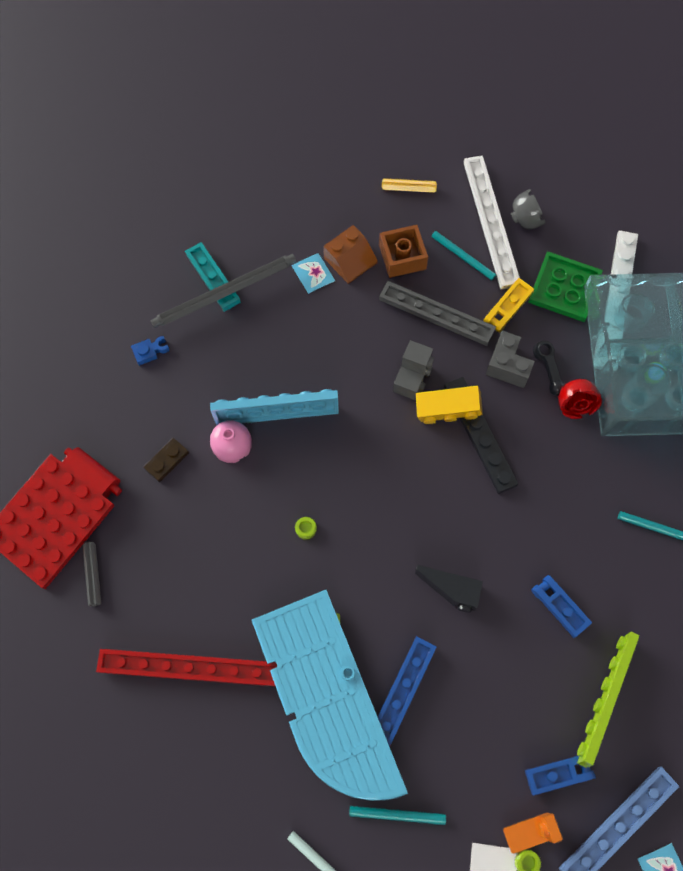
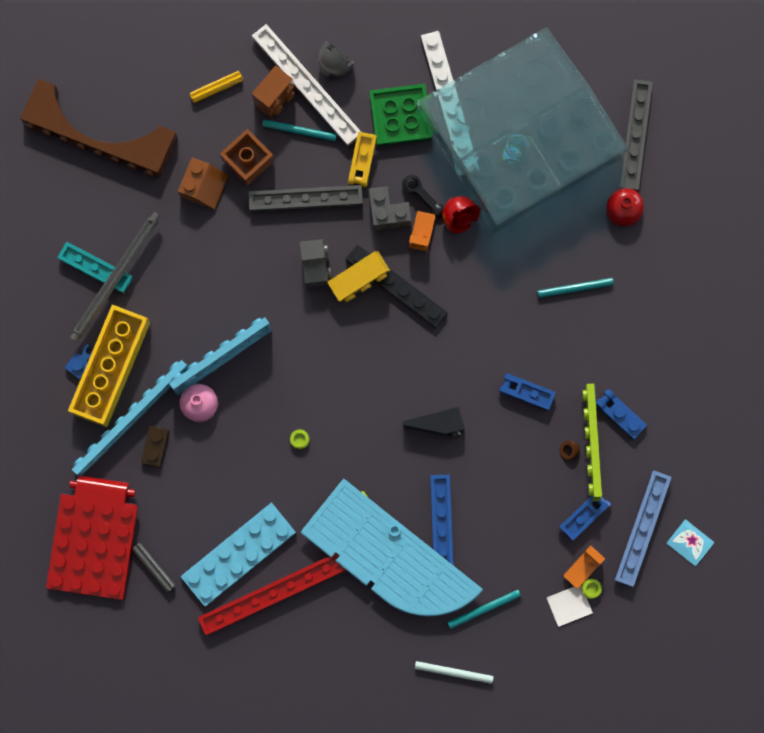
camera: 25 degrees left, 10 degrees up
medium azure sticker [292,253,335,294] -> none
none -> reddish brown arch [20,78,178,177]
none -> yellow brick [68,305,151,428]
none -> medium azure plate [72,360,188,476]
none -> medium azure plate [181,502,296,607]
none -> dark orange brick [251,65,295,119]
none -> orange bracket [409,211,435,252]
none -> reddish brown piece [560,441,580,460]
none -> blue plate [596,389,647,440]

